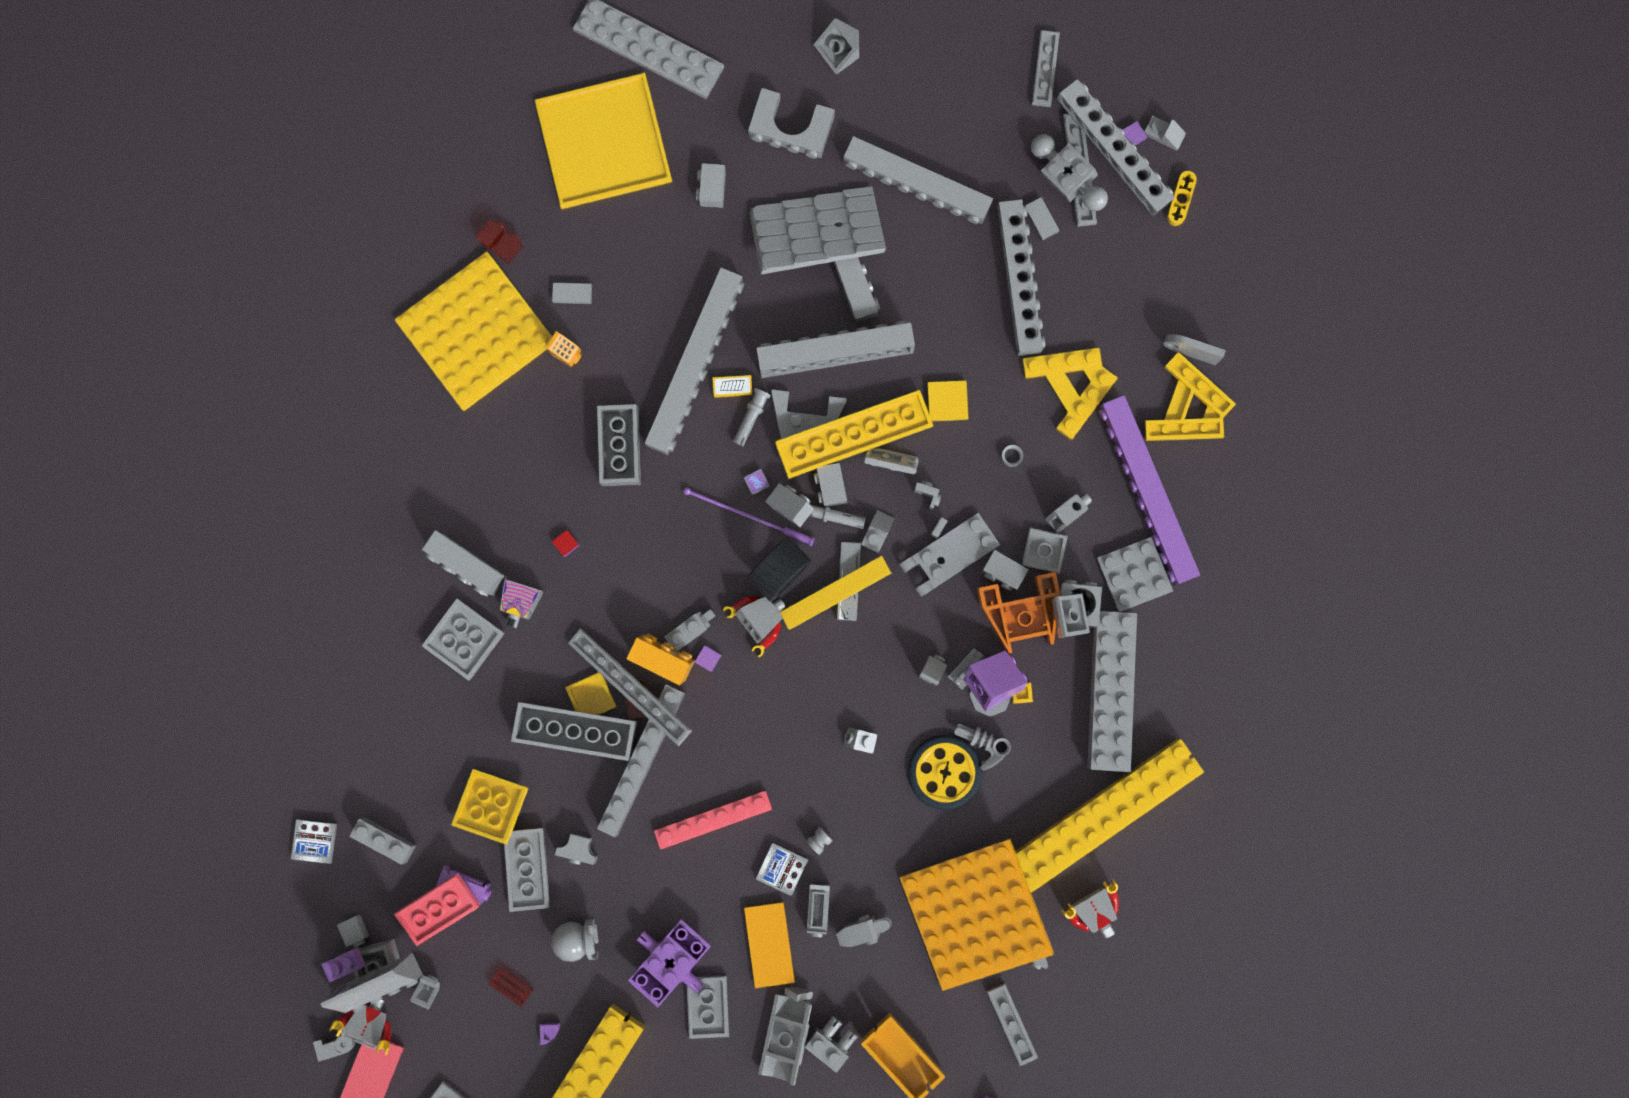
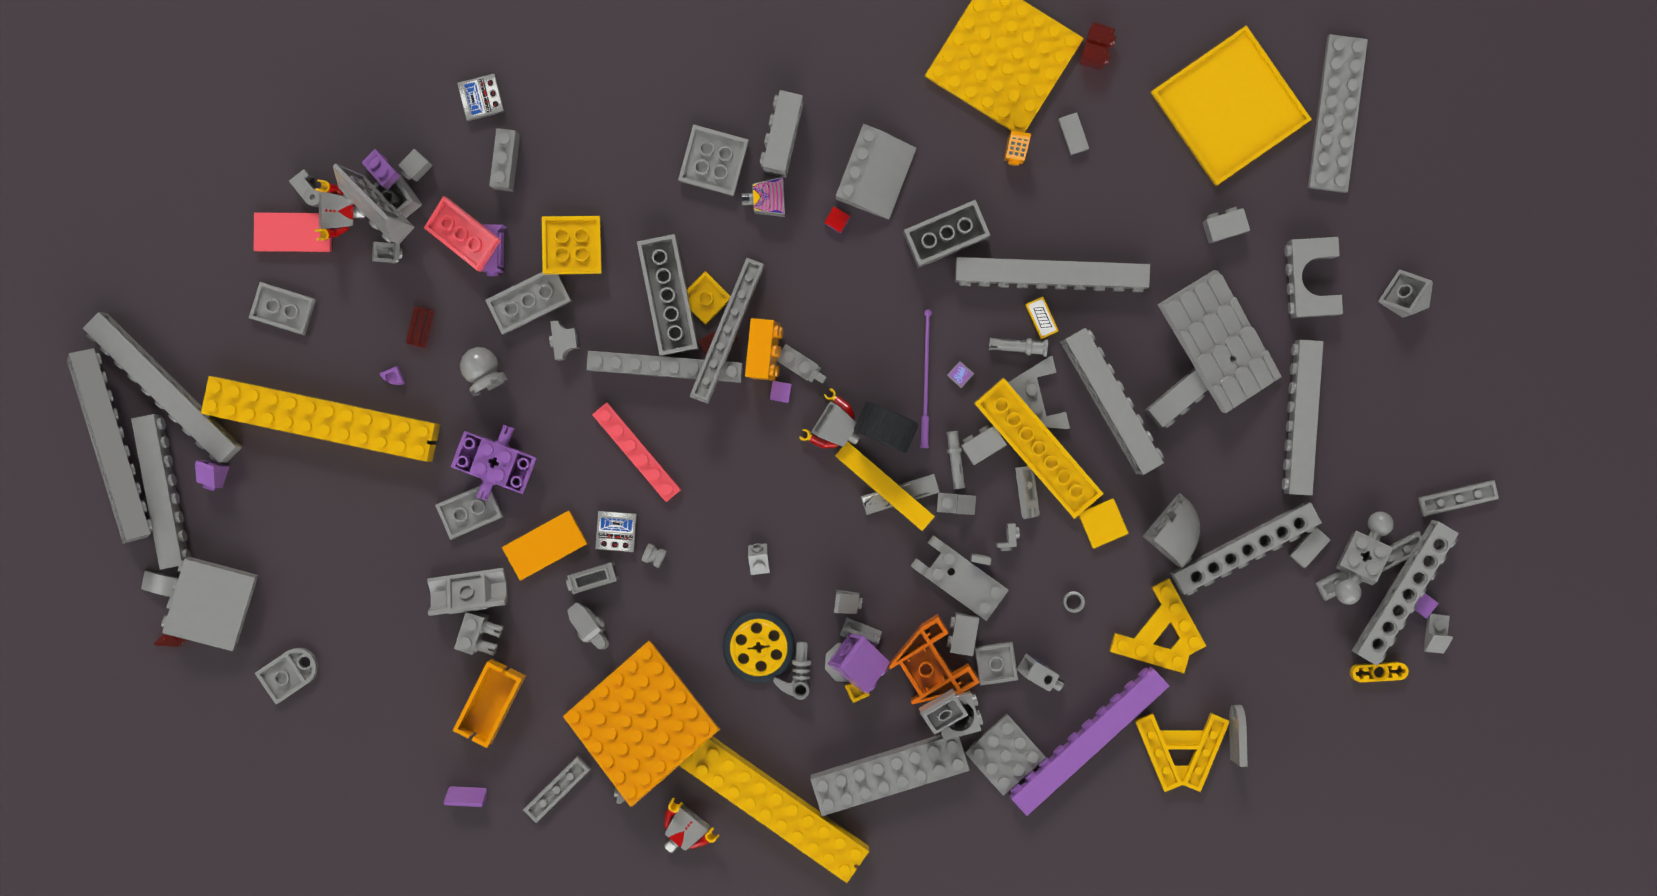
camera: 60 degrees right, 5 degrees up
light grey brick [765,483,814,527] -> none
light grey tile [784,987,813,1002] -> none
none -> light grey slope [836,124,916,220]
none -> light grey brick [1142,493,1200,568]

